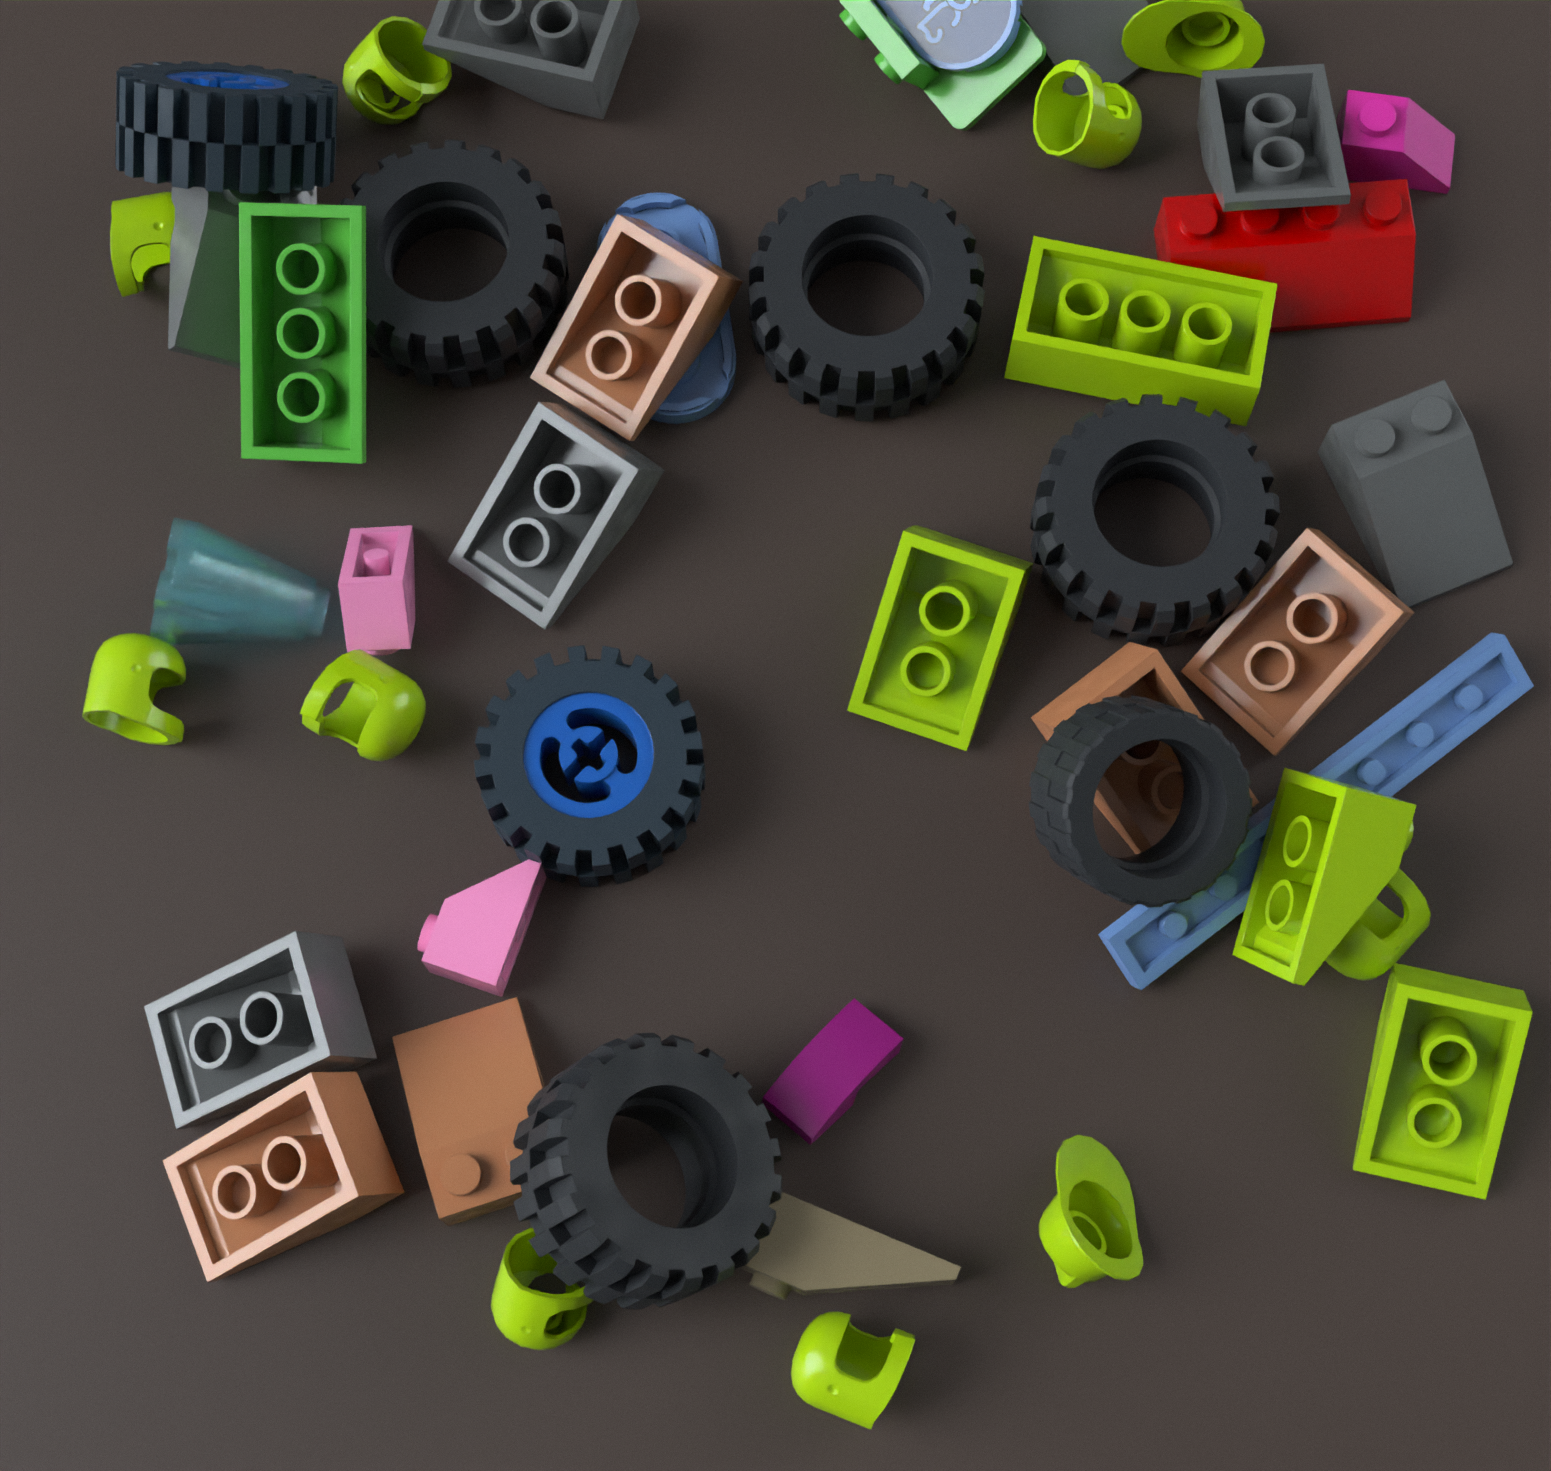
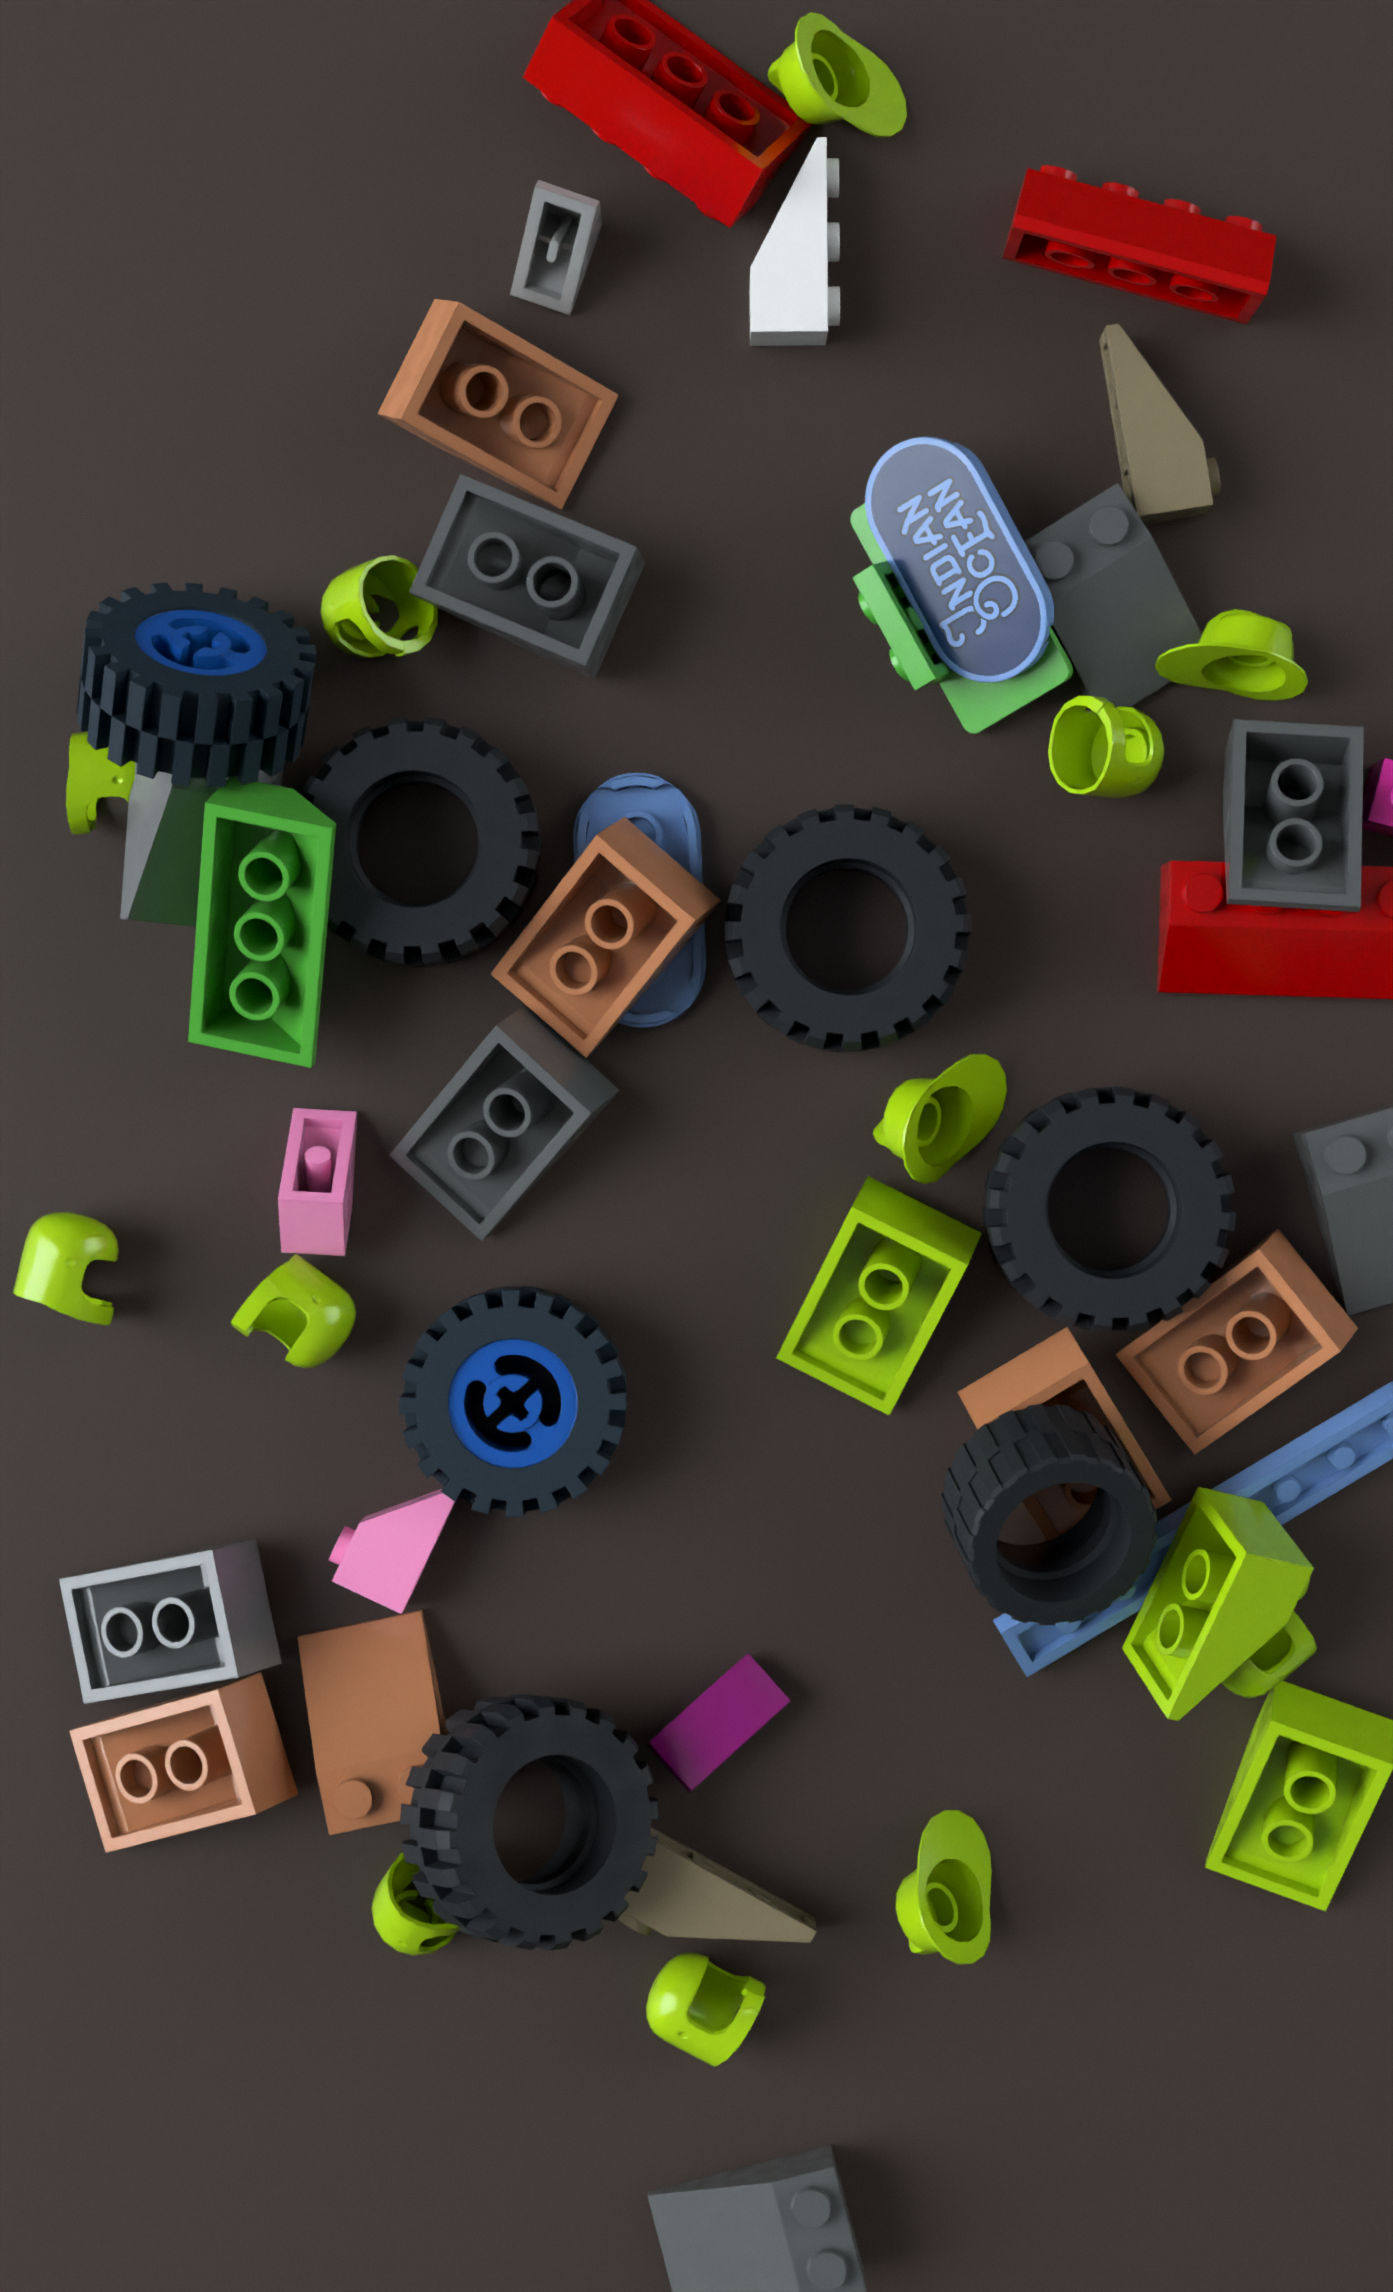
camera: 10 degrees right, 15 degrees up
clear light blue cone [149,517,331,645] -> none
lime slope [1004,236,1278,426] -> none
none -> lime piece [873,1053,1007,1184]

